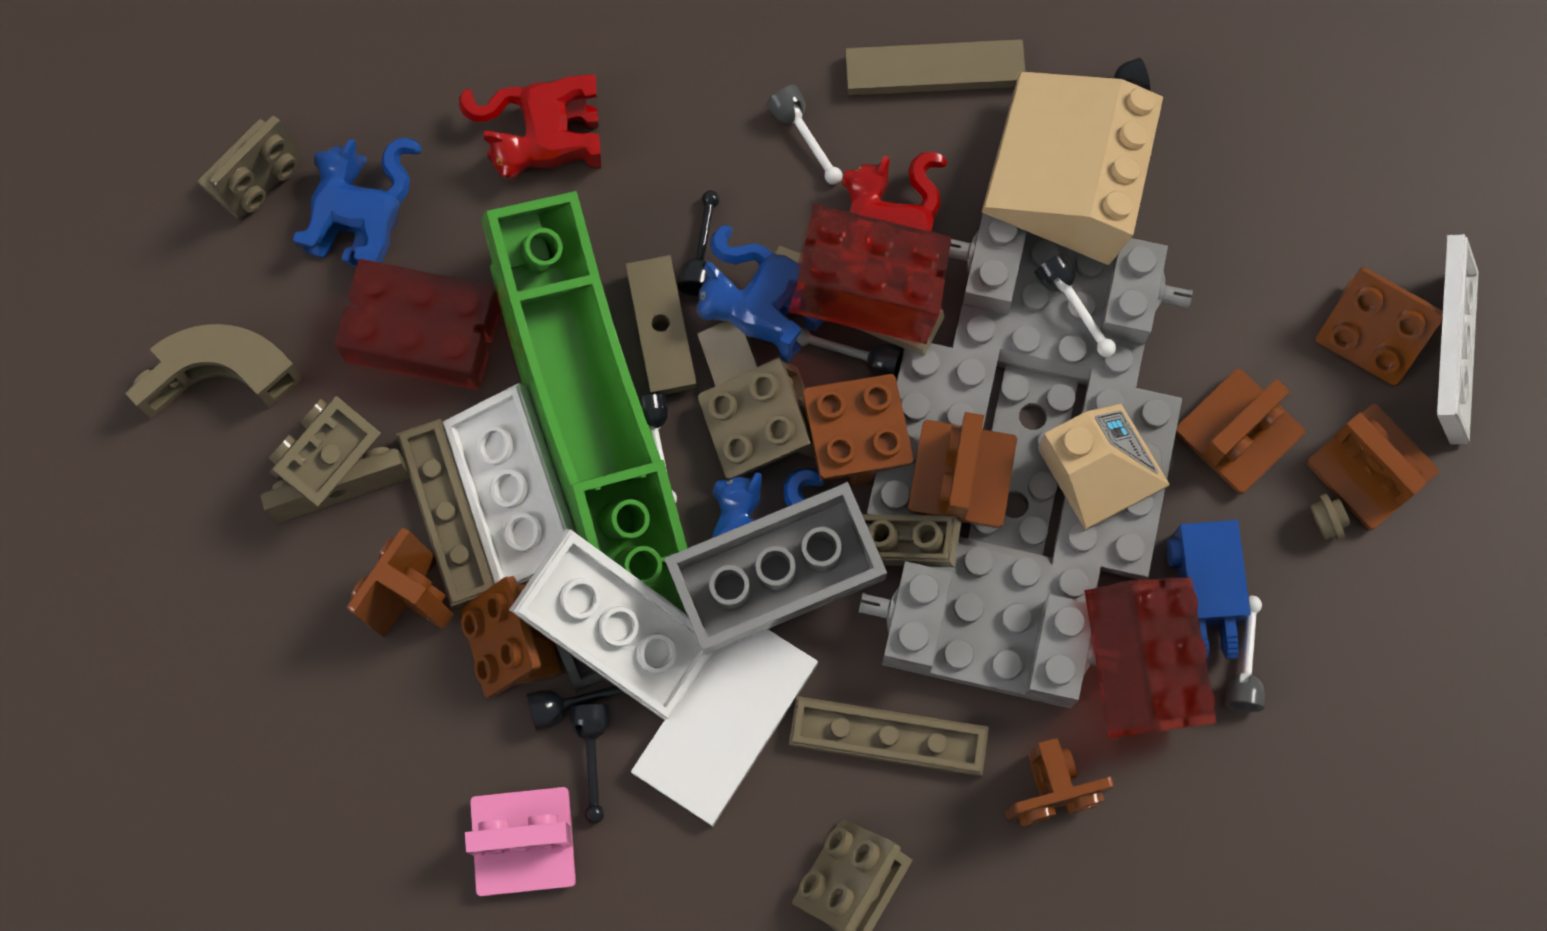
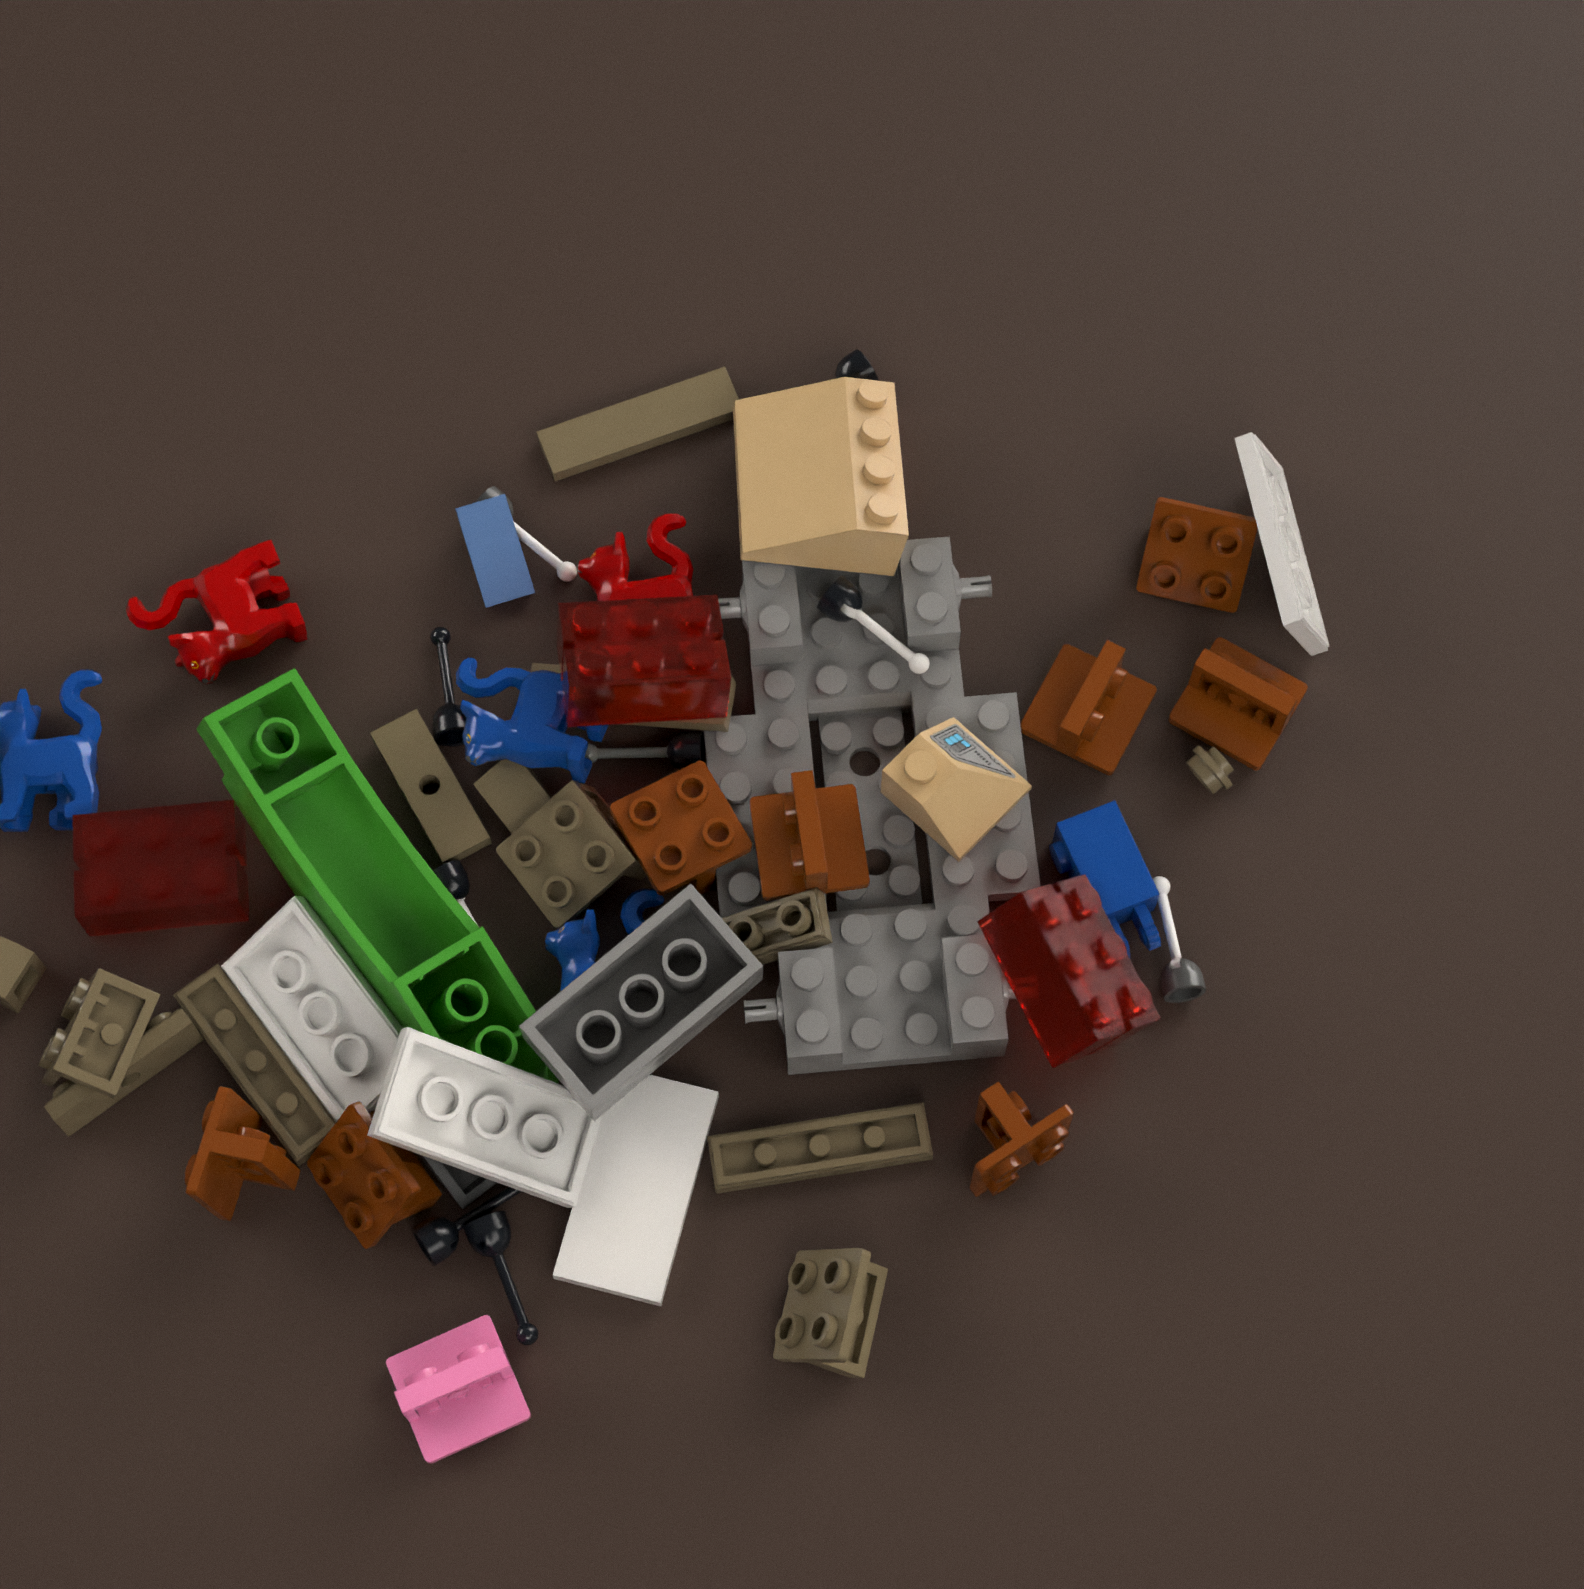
camera: 20 degrees left, 5 degrees down
none -> medium blue tile [455,494,535,608]

